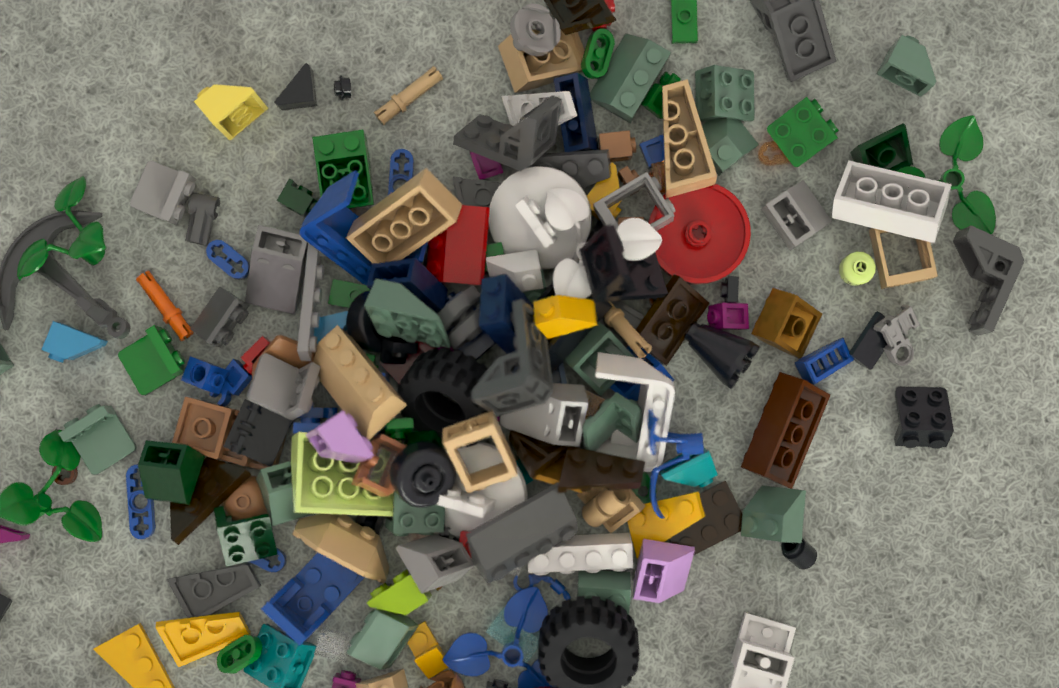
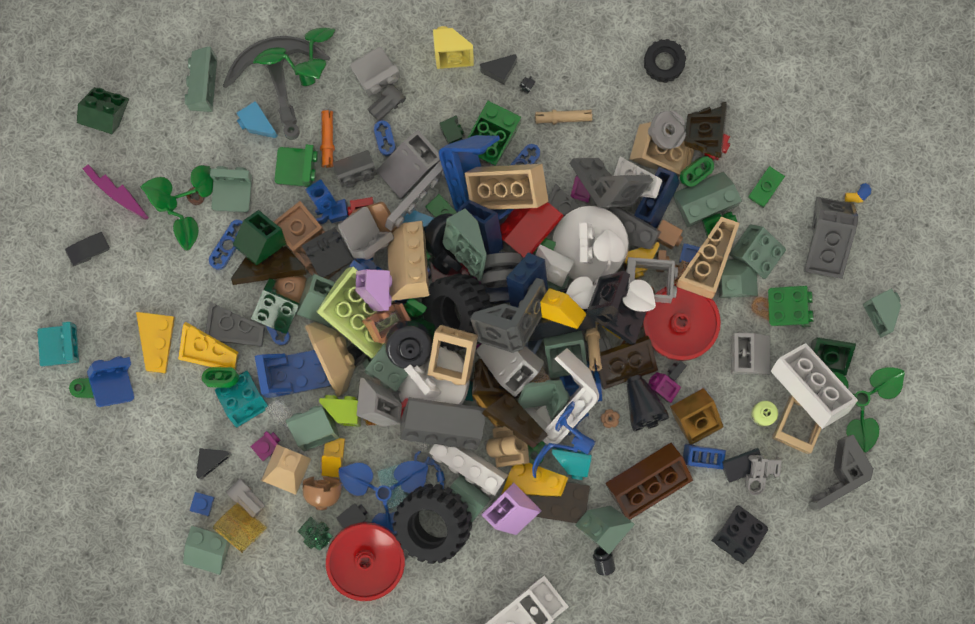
camera: 35 degrees right, 5 degrees down
none -> medium nougat plate [601,409,620,428]

